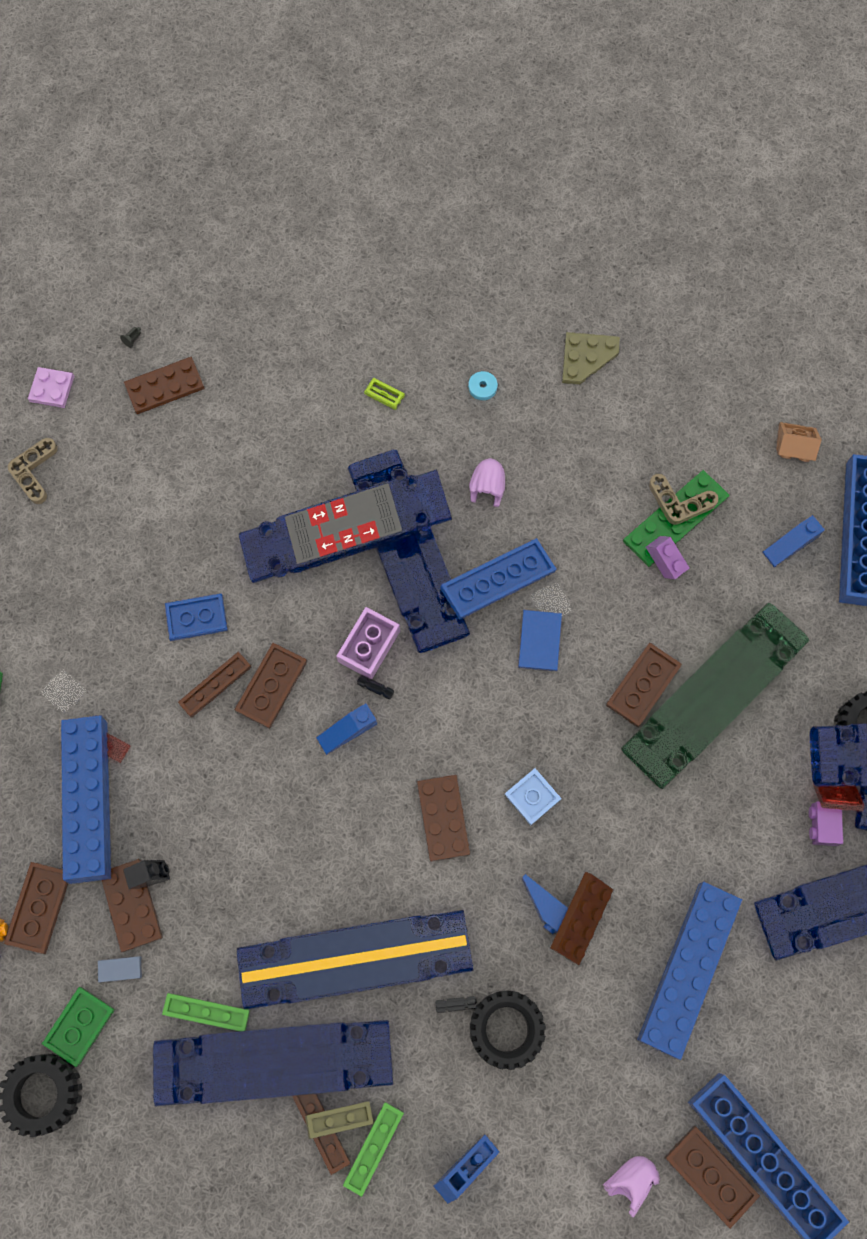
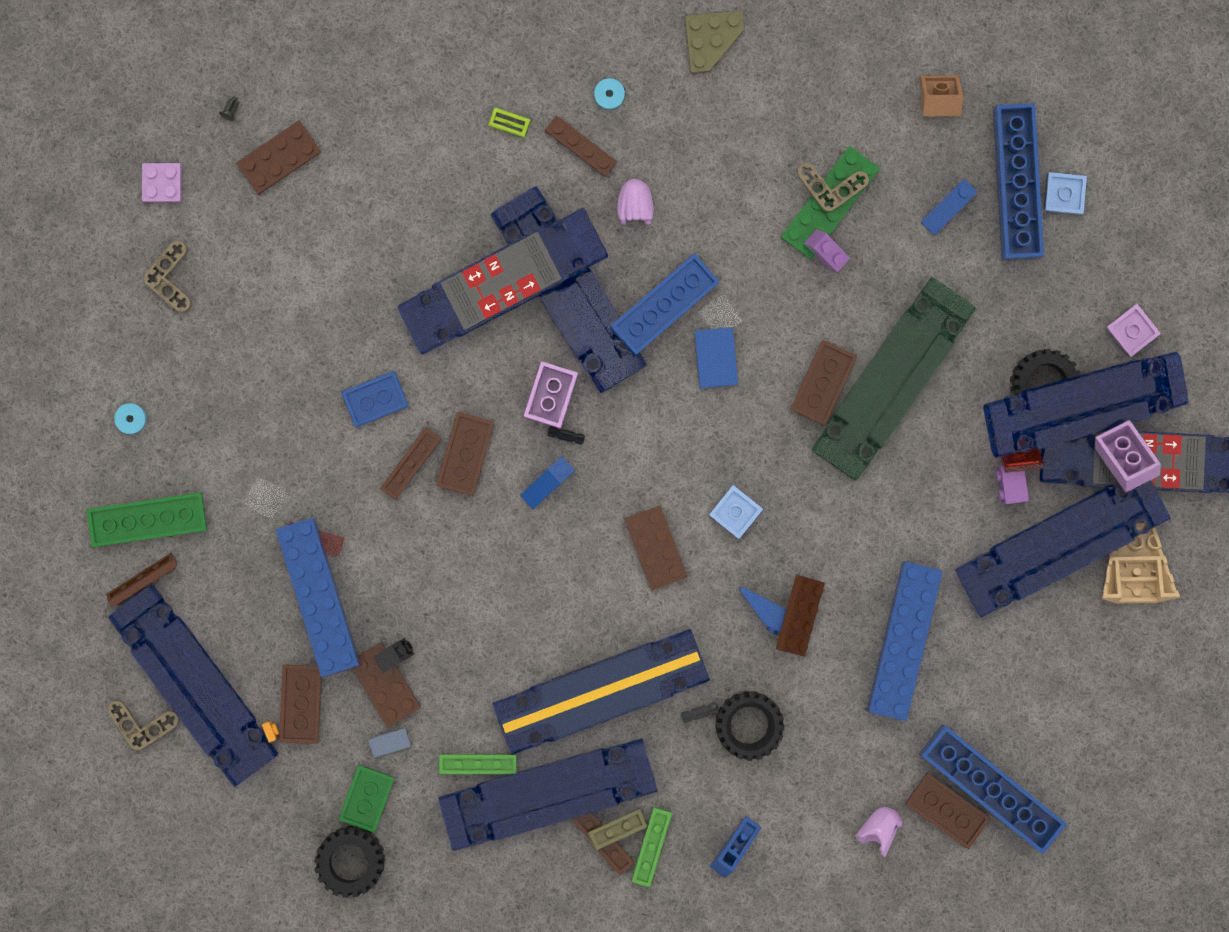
camera: 20 degrees left, 15 degrees up
none -> reddish brown plate [545,115,617,177]

